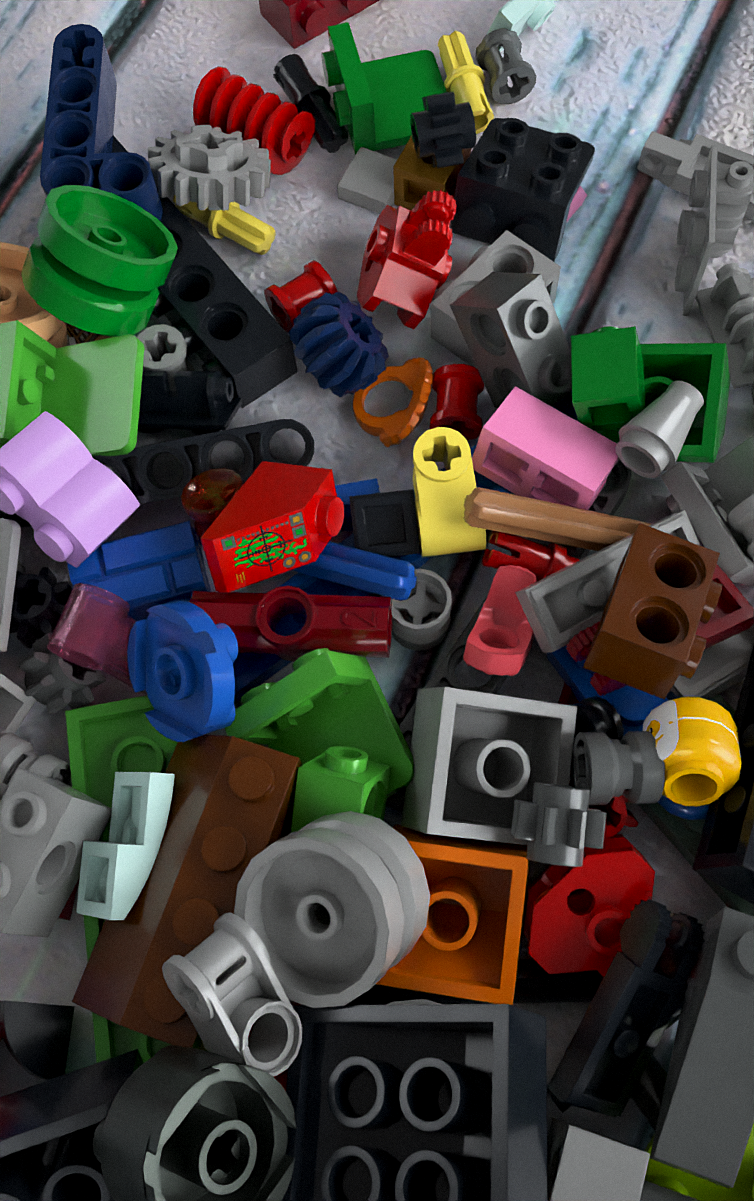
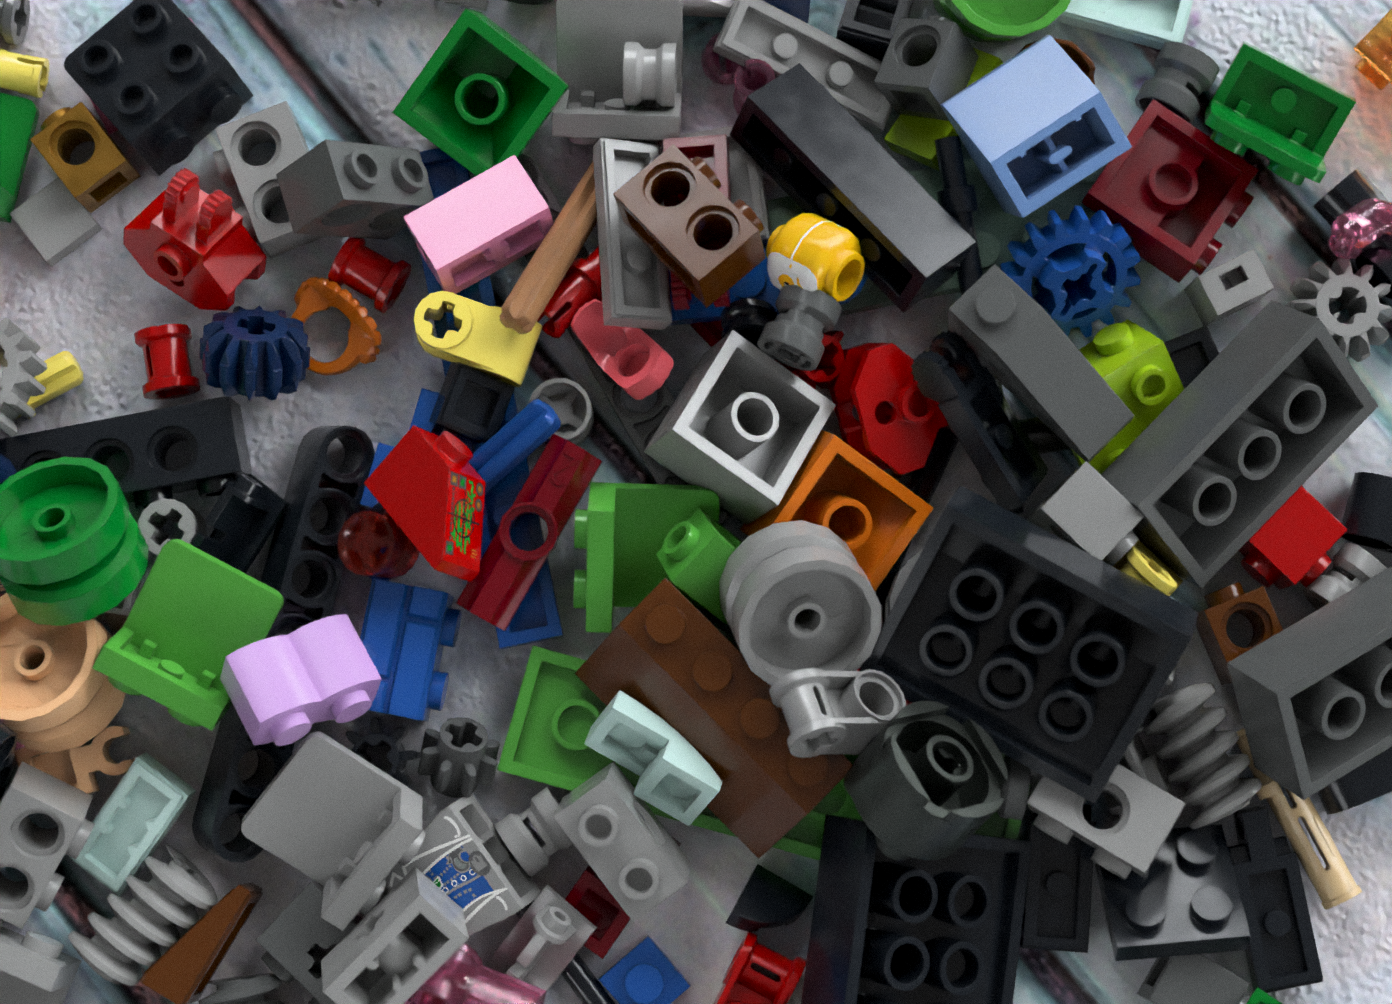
camera: 70 degrees left, 15 degrees up
clear pink piece [47,583,147,694] -> none
blue plate [127,601,238,742] -> none
black gear [410,92,476,169] -> none
dark grey gear [511,782,607,867] -> none
green brick [571,326,645,431] -> none
light grey cone [615,381,704,478] -> none

